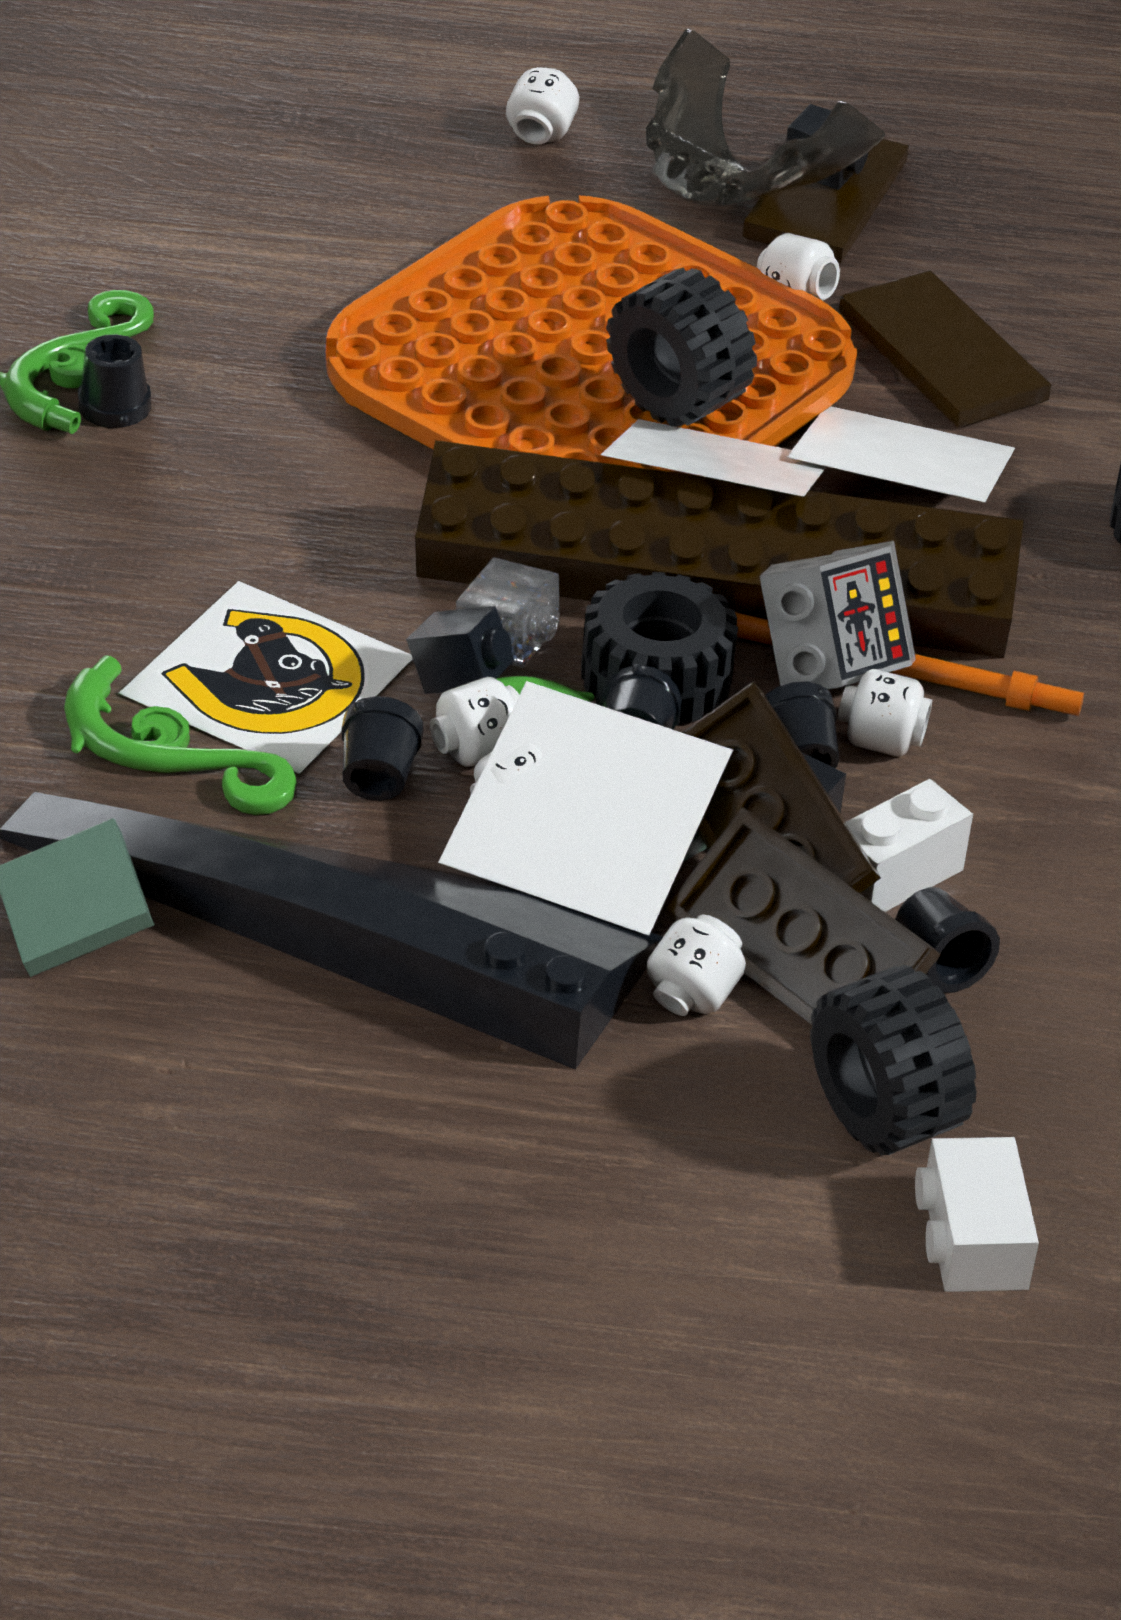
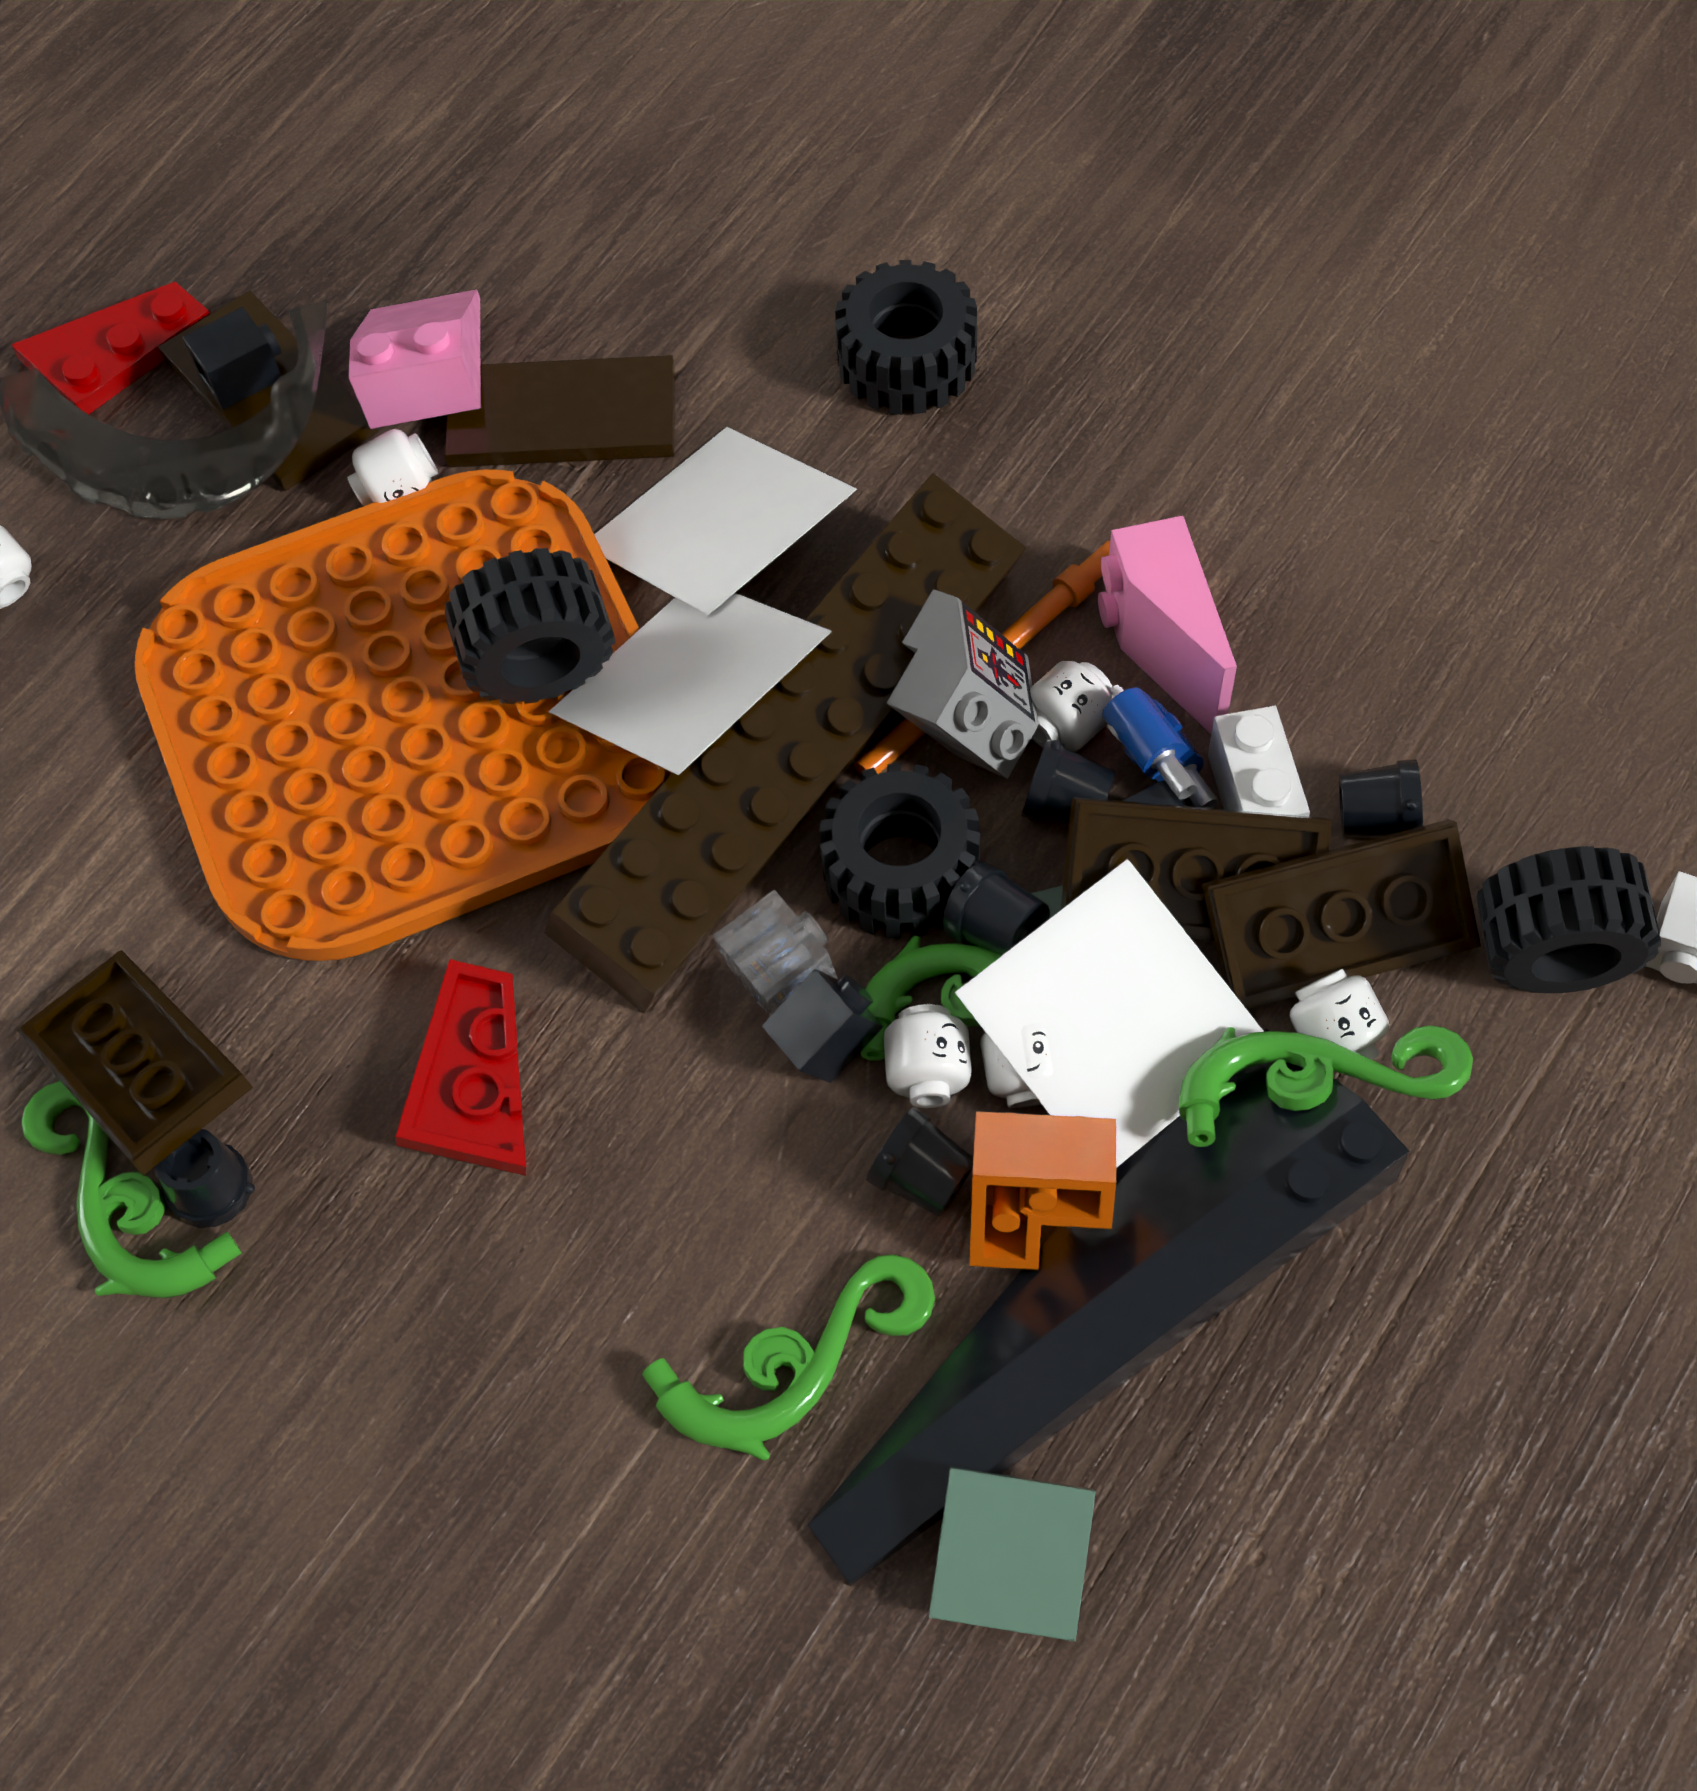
camera: 55 degrees left, 20 degrees up
sticker [118,581,413,774] -> none
none -> red wing [11,282,210,418]
none -> dark brown tile [17,950,253,1176]
none -> bright pink slope [349,289,481,429]
none -> red wing [395,959,526,1176]
none -> orange brick [969,1112,1116,1270]
none -> bright pink slope [1098,516,1237,734]
none -> blue piece [1102,685,1218,808]
none -> bright green plant [1179,1025,1473,1147]

